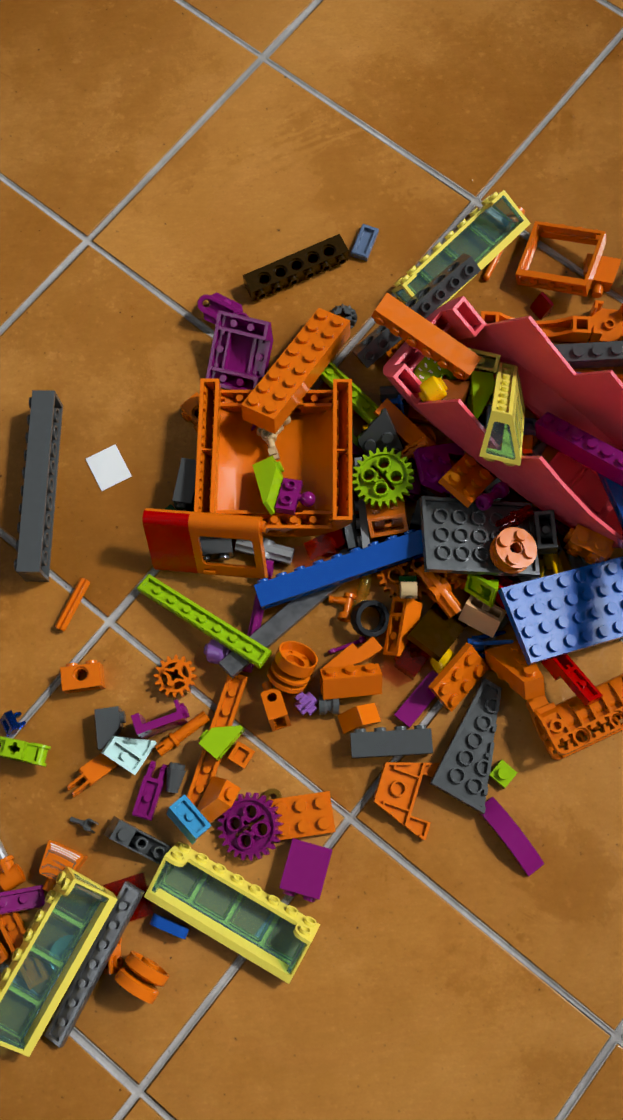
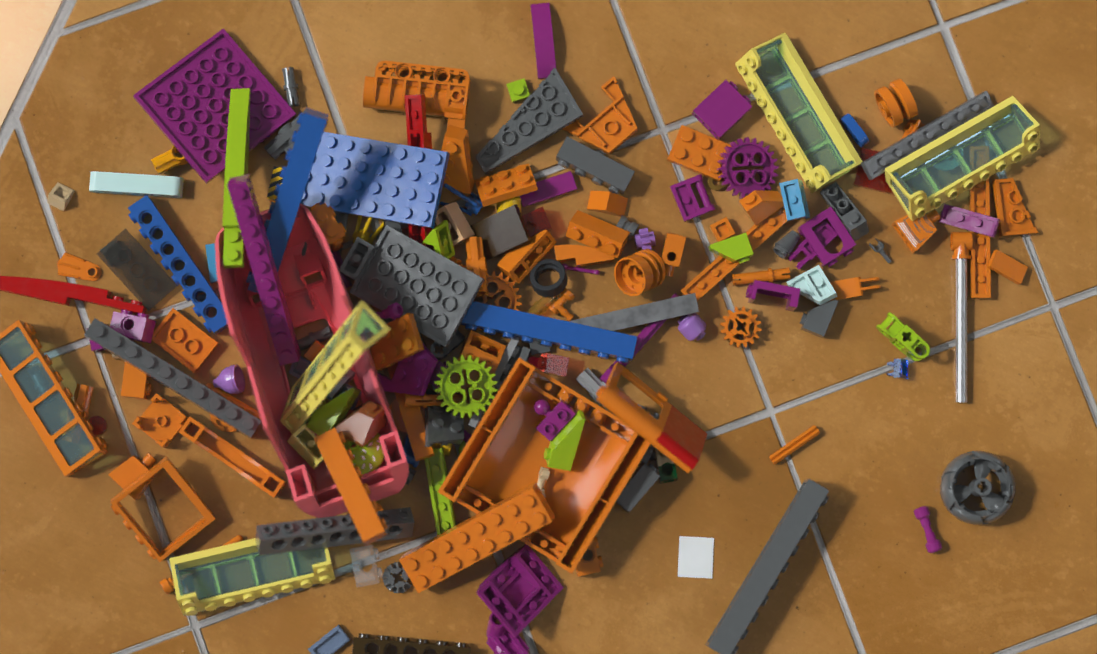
camera: 155 degrees left, 10 degrees up
orange brick [60,660,105,694] -> none
lime tile [137,574,272,668] -> none
tan leg [398,575,417,599] -> none
yellow head [418,376,448,402] -> none
orange wheel [489,527,537,574] -> none
clear red pin [496,505,534,532] -> none
dark red slope [530,292,554,320] -> none
none -> clear brick [350,545,383,588]
none -> magenta plate [670,174,716,222]
none -> magenta panel [797,207,856,267]

